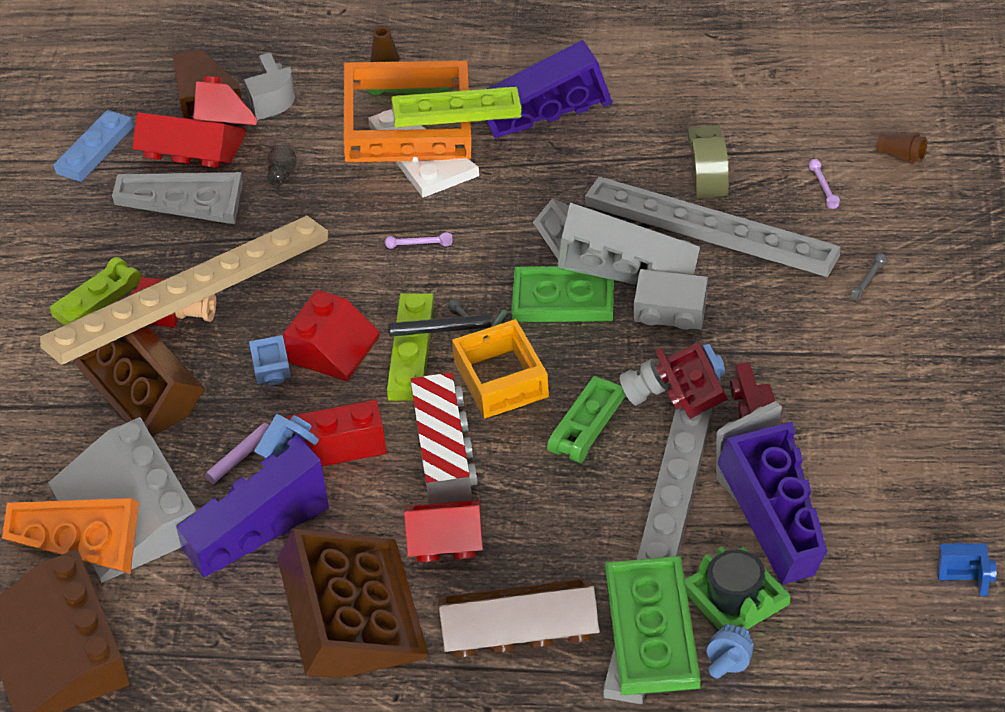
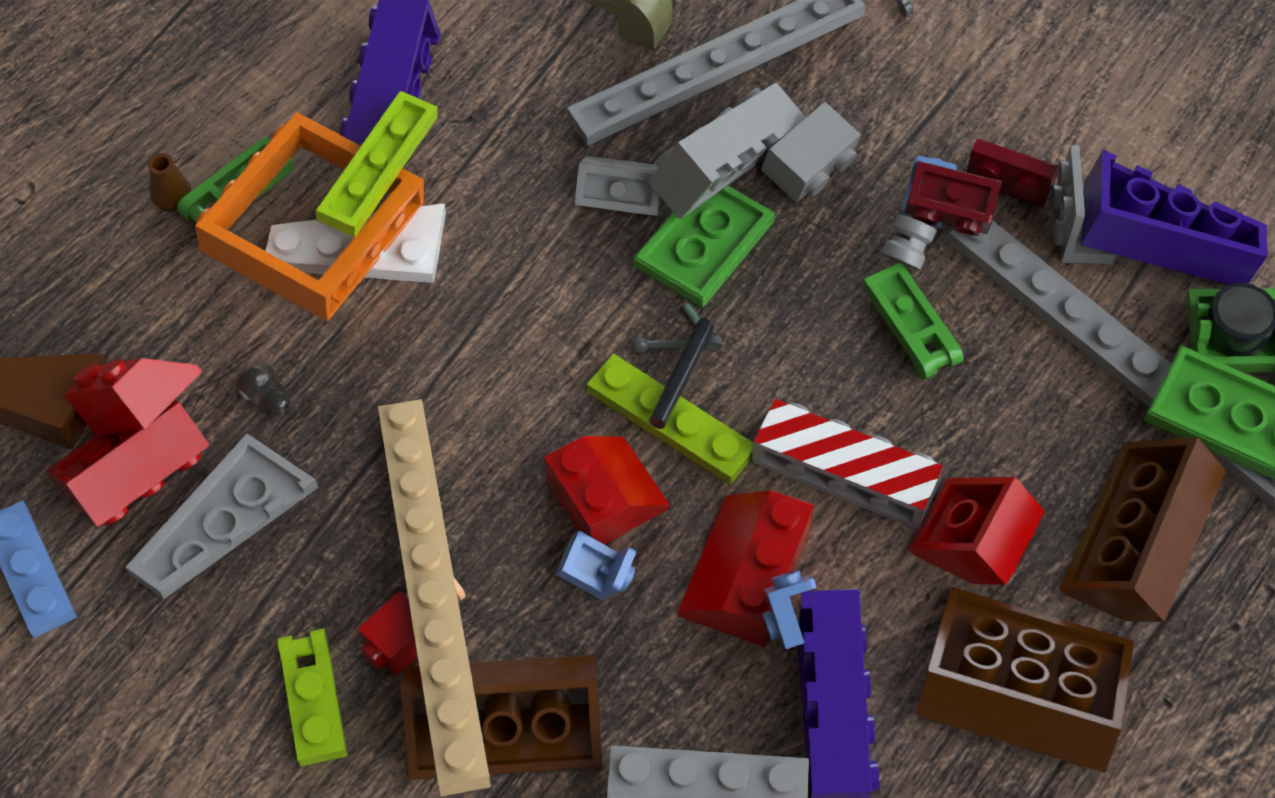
camera: 60 degrees left, 15 degrees up
lavender piece [205,423,269,484] -> none
light grey brick [244,53,295,120] -> none
lavender hinge [384,233,453,249] -> none
light orange window [452,319,549,419] -> none

